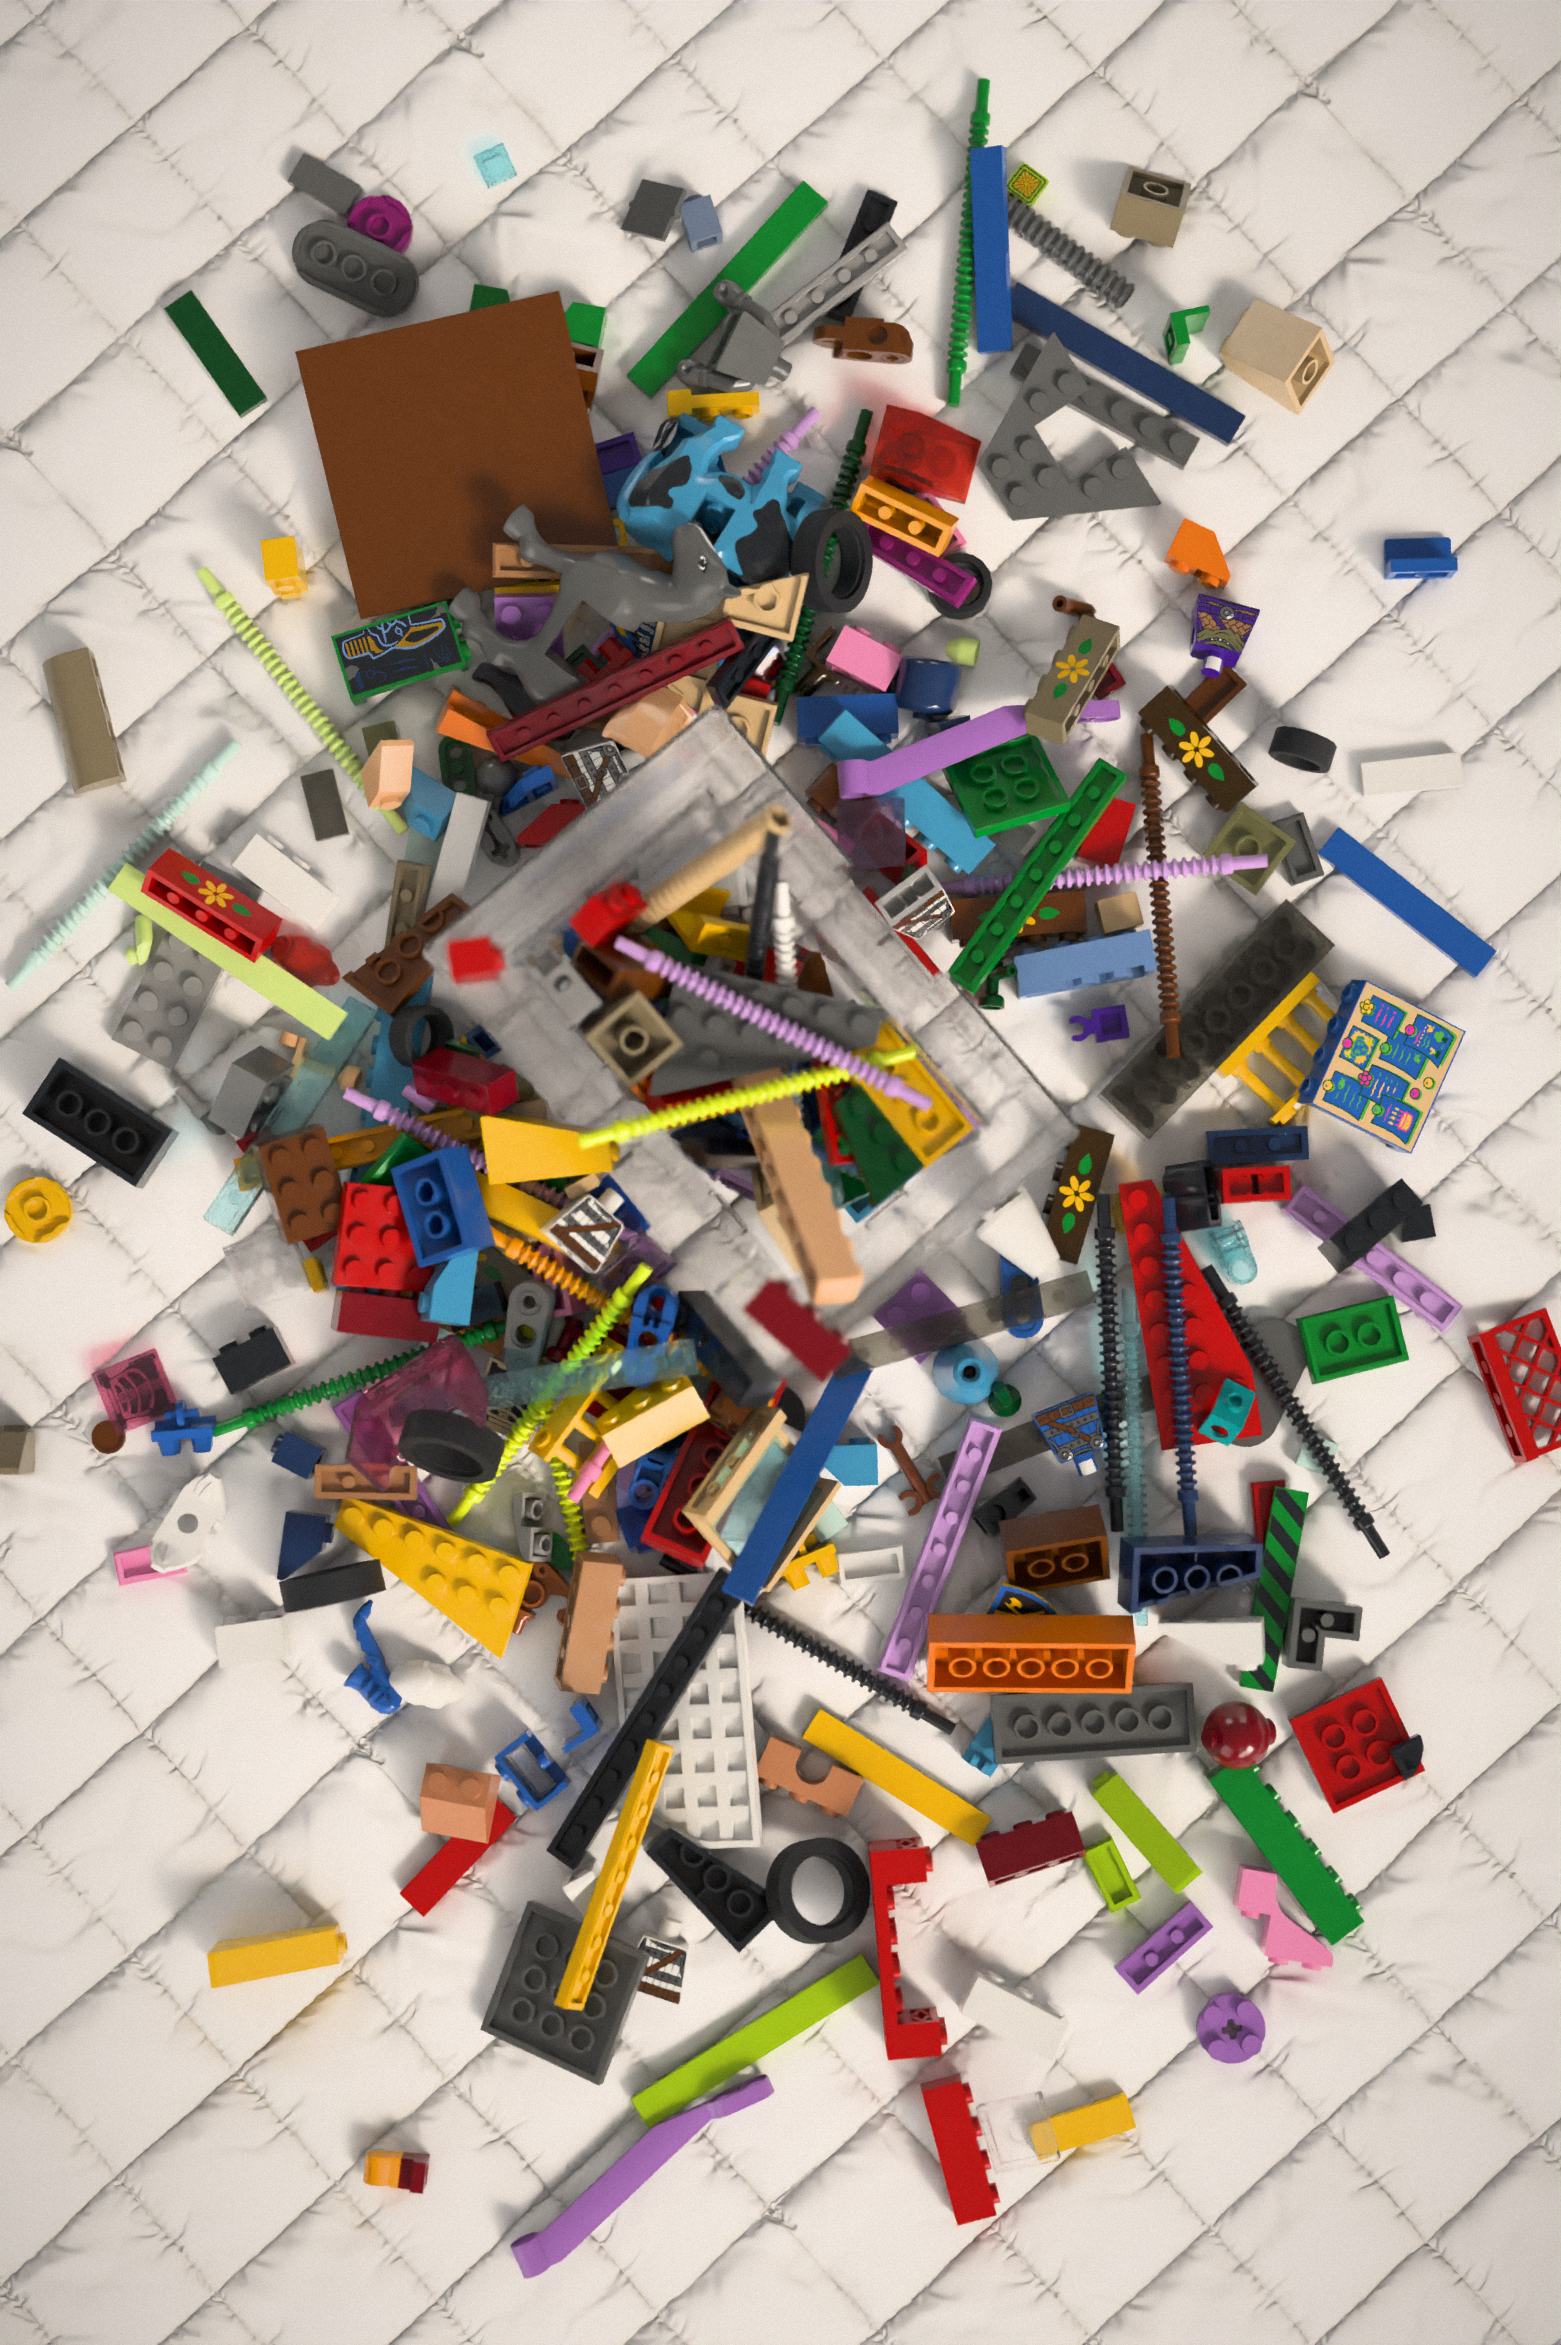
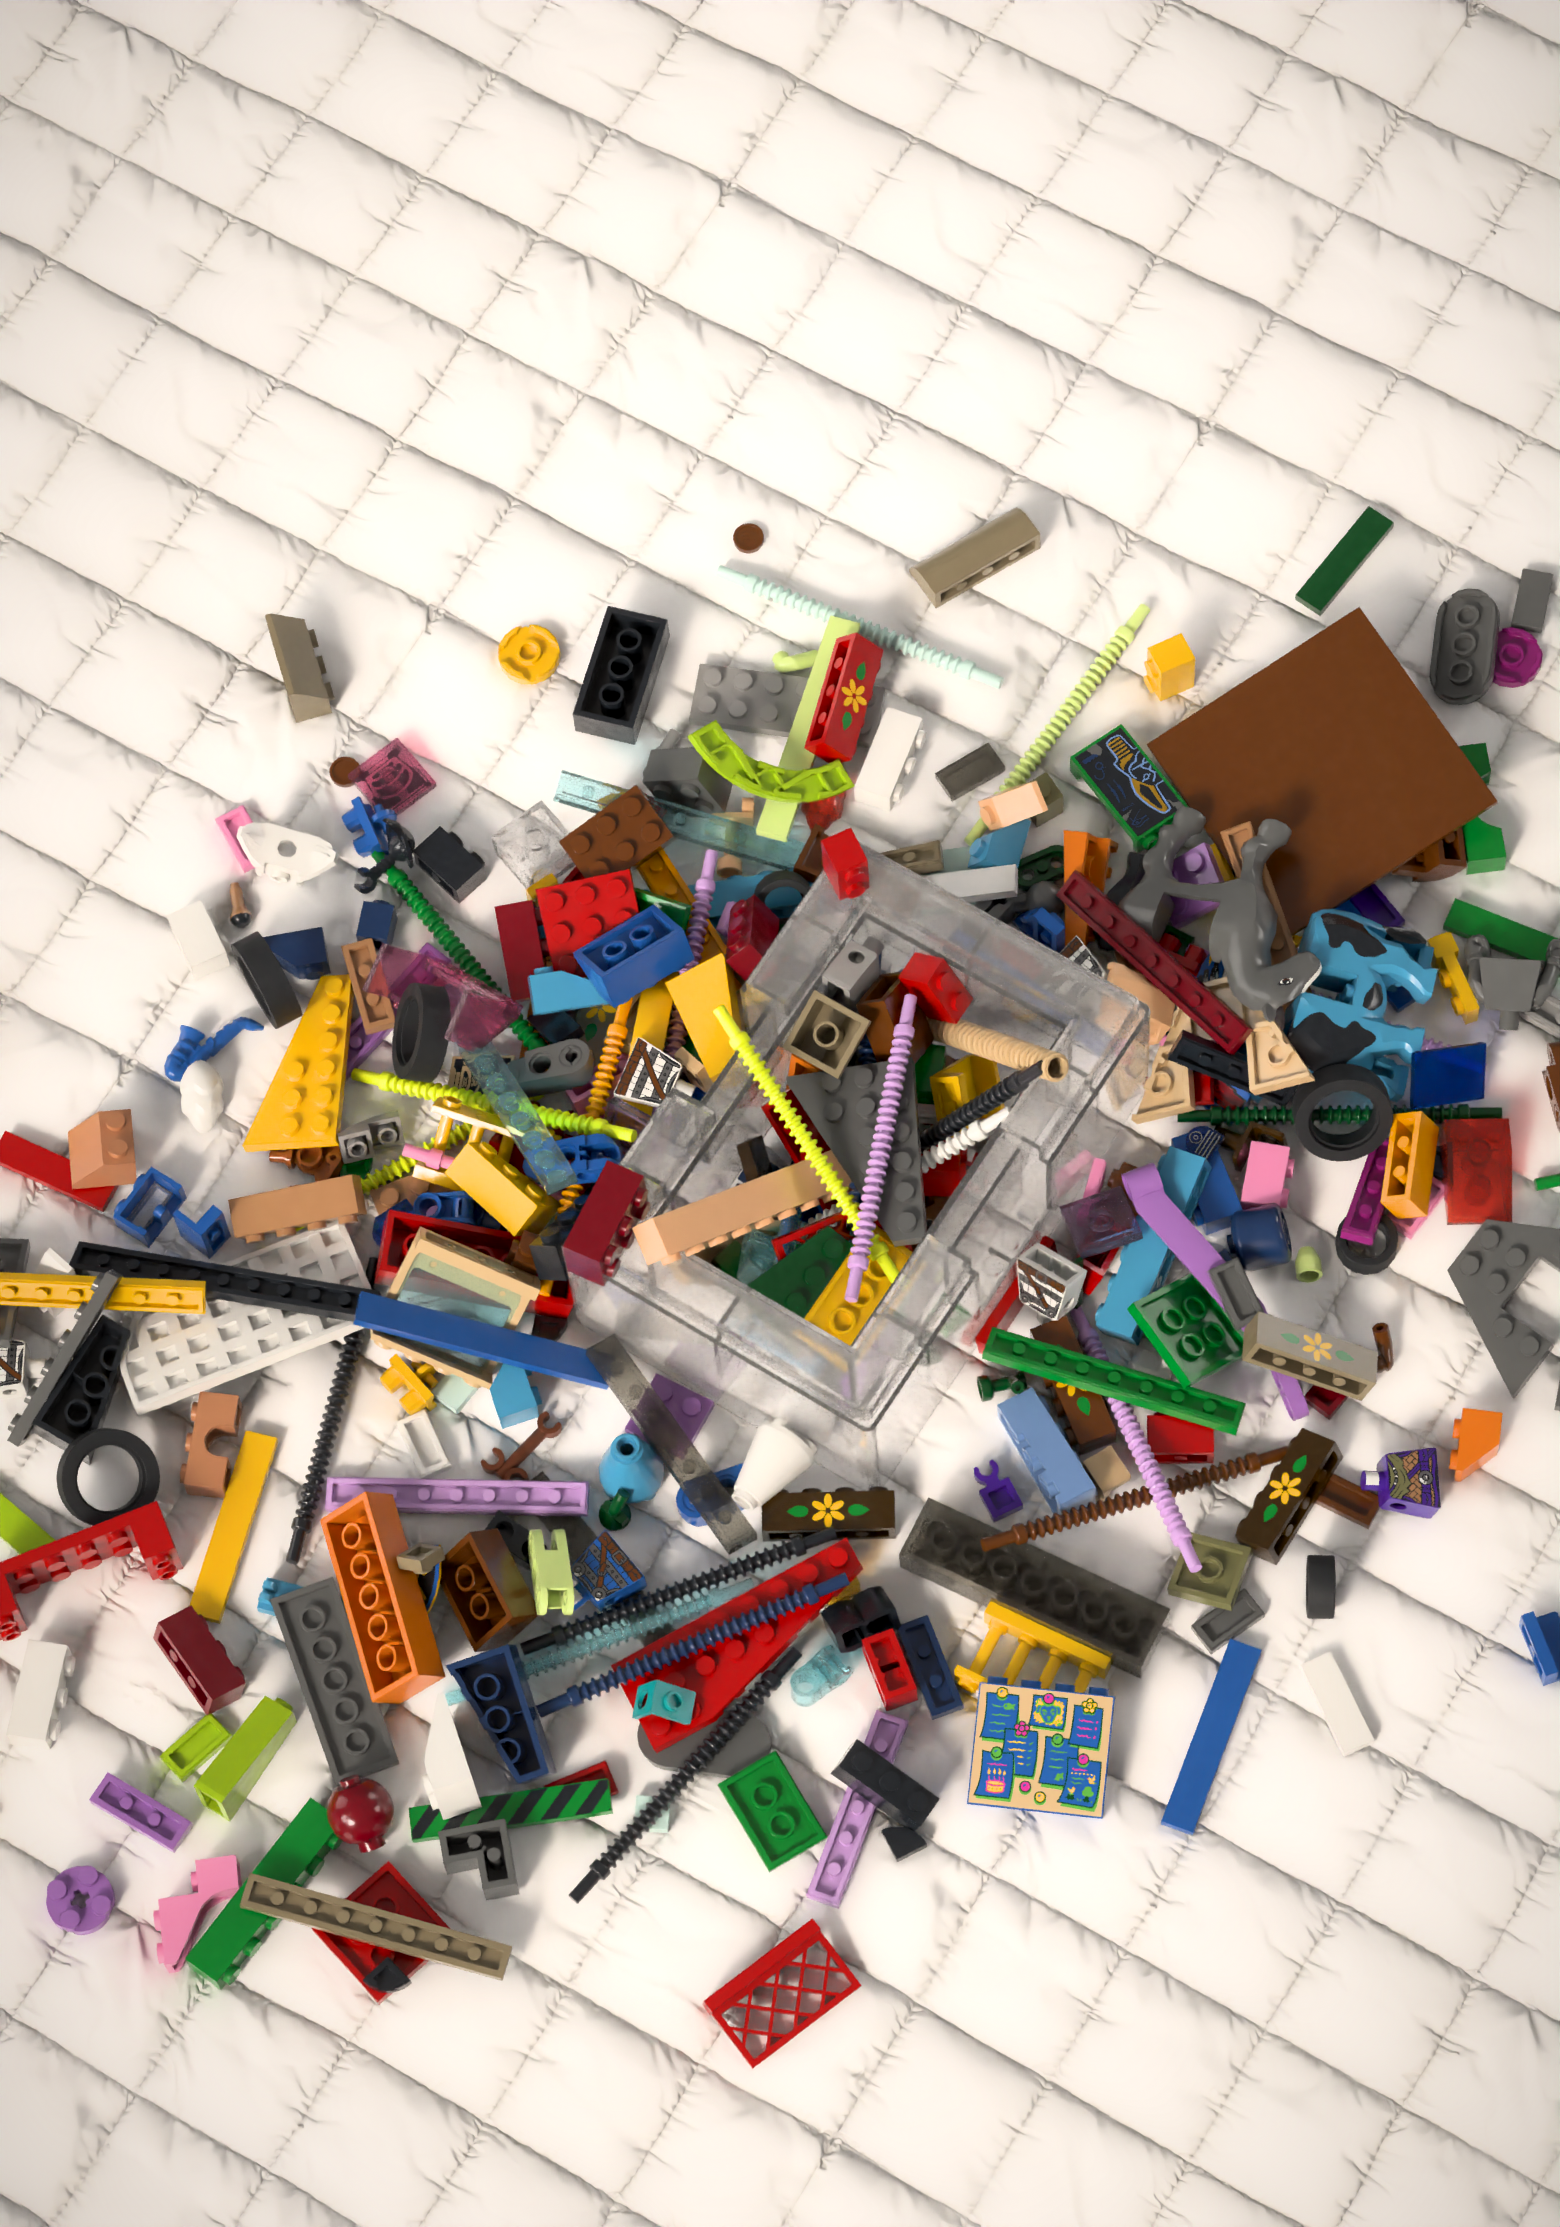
camera: 80 degrees right, 20 degrees down
none -> dark grey plate [7,1269,123,1447]
none -> medium nougat piece [229,882,252,928]
none -> dark tan plate [240,1873,512,1981]
none -> black piece [354,818,415,894]
none -> dark tan plate [396,1543,445,1574]
none -> yellowish green piece [528,1529,574,1615]
none -> lime tile [687,720,855,803]
none -> clear blue tile [1186,1126,1225,1163]
none -> dark grey tile [1207,1257,1265,1332]
none -> clear blue piece [1410,1042,1486,1110]

